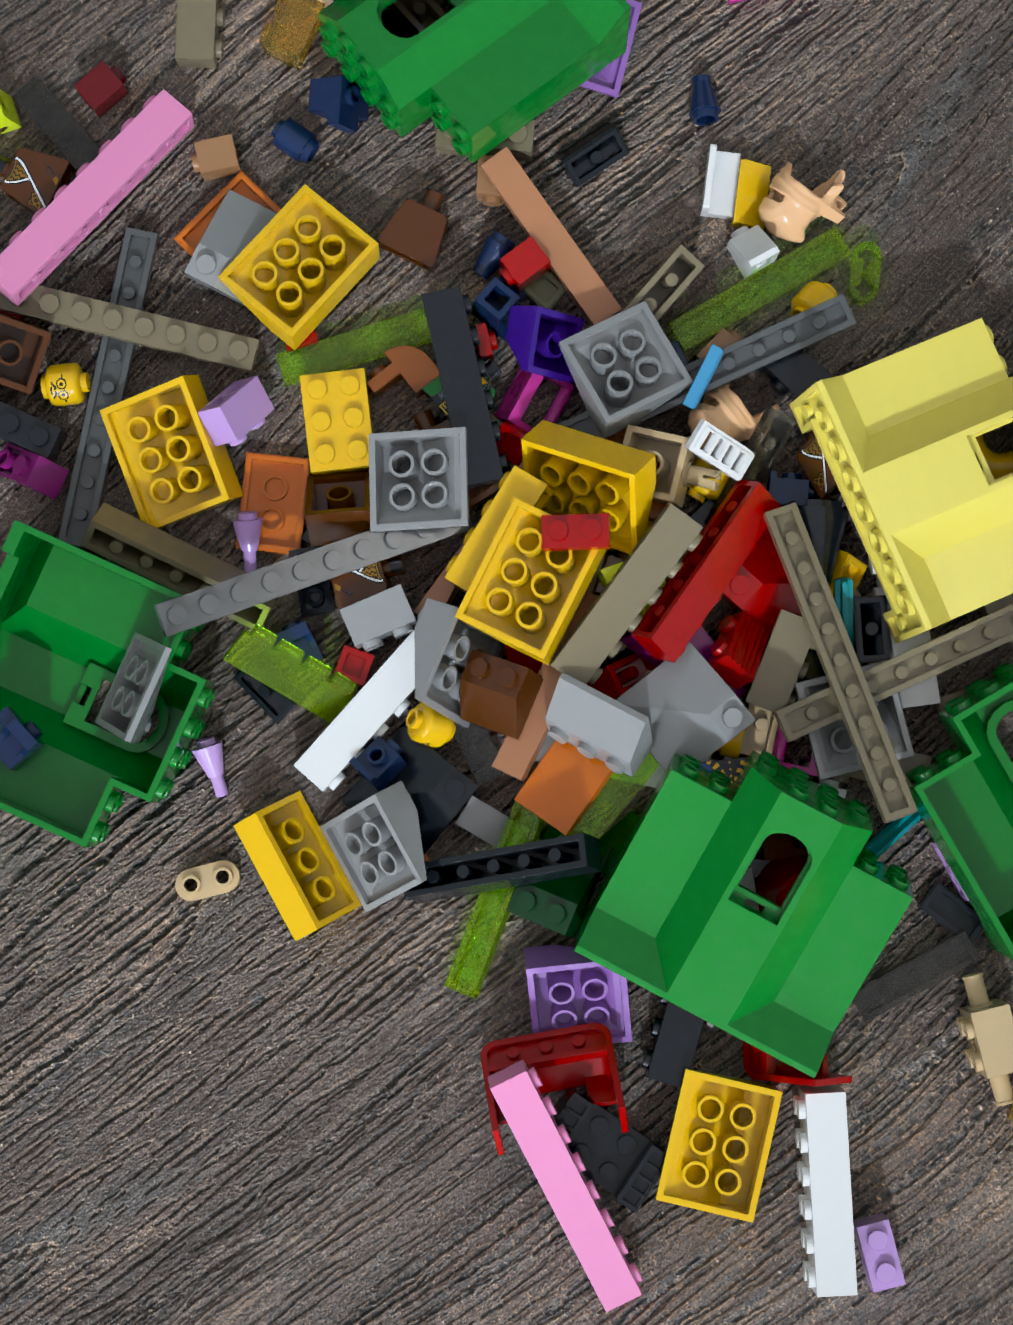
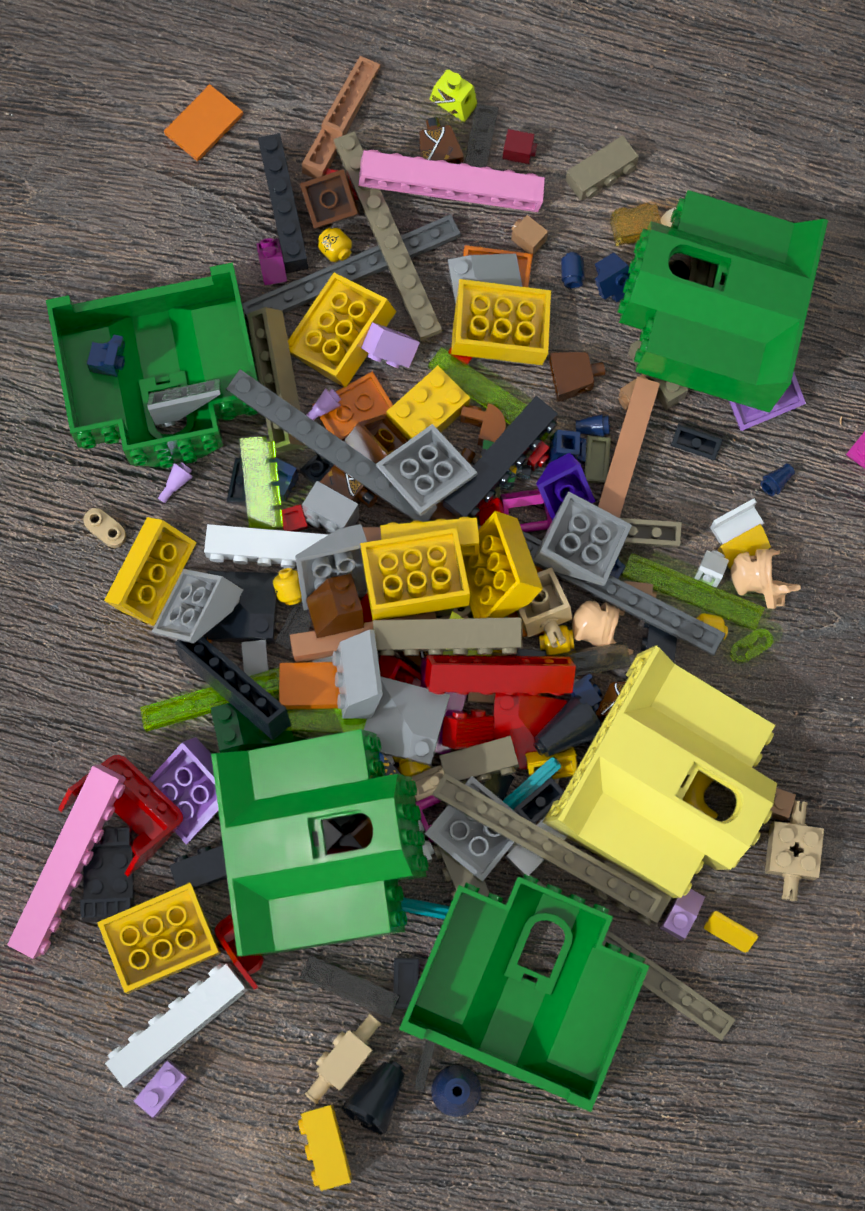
camera: 50 degrees right, 10 degrees down
dark blue brick [349,736,407,792] -> none
red brick [499,236,551,292] -> none
red plate [542,513,611,551] -> none
dark azure tile [683,344,724,410] -> none
white slope [685,418,755,481] -> none
dark tan plate [763,502,918,824] -> none

